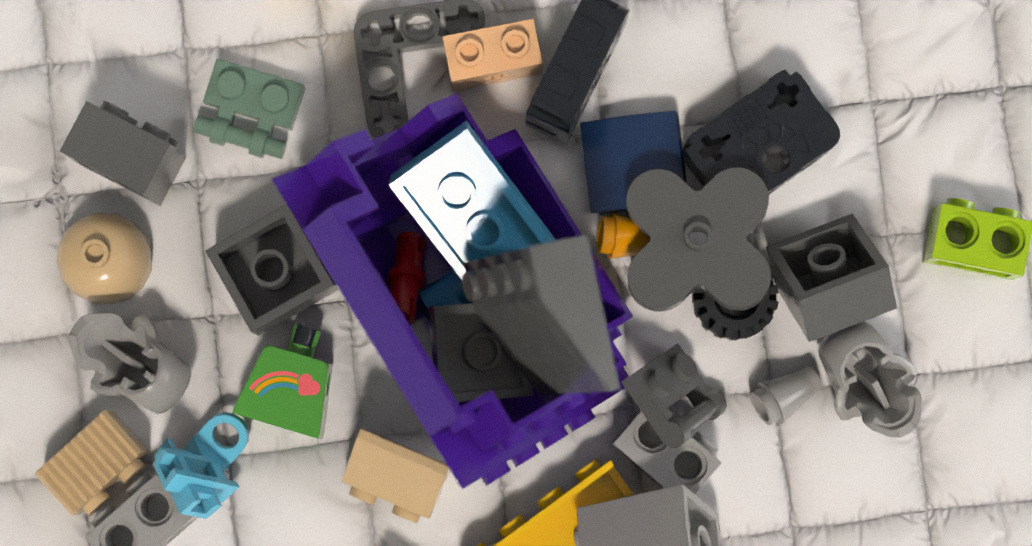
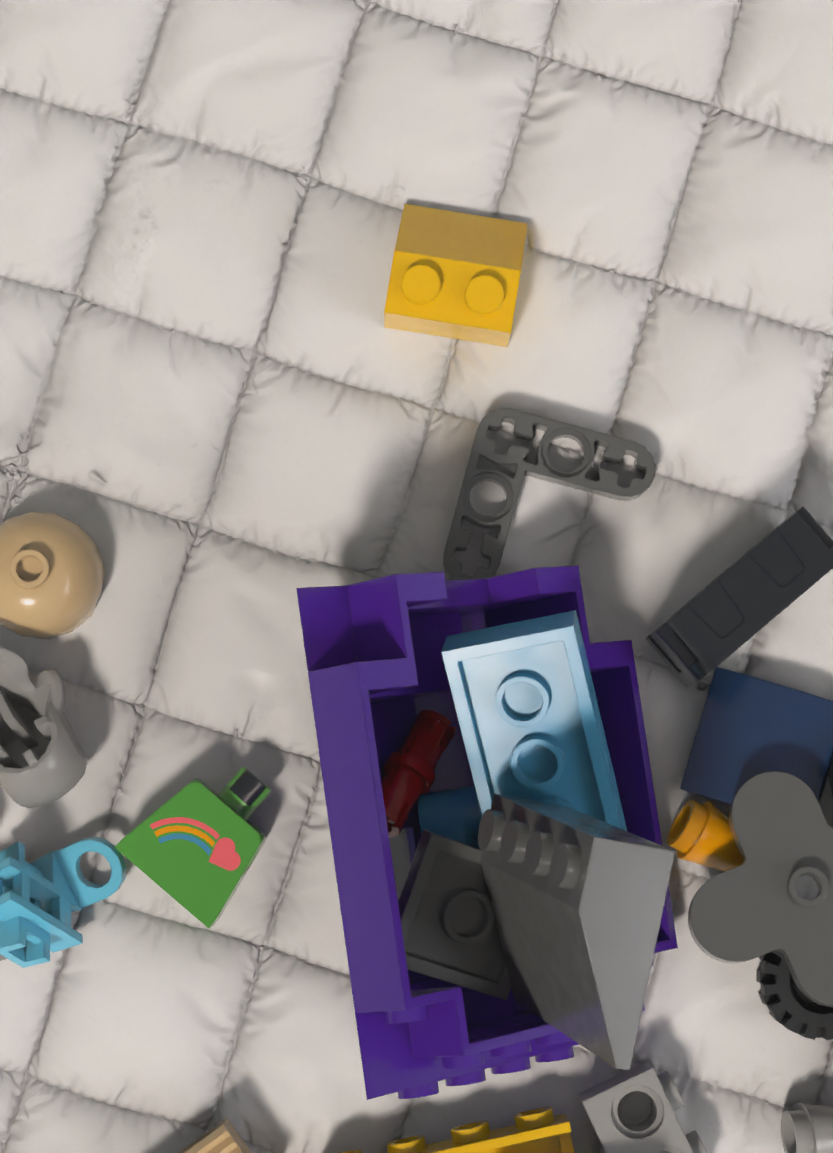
camera: 20 degrees right, 0 degrees up
dark grey brick [60,100,186,206] -> none
sand green plate [193,58,306,159] -> none
dark grey brick [205,204,338,336] -> none
tan slope [342,429,450,523] -> none
light nougat brick [442,18,543,91] -> none
dark grey plate [621,343,727,448] -> none

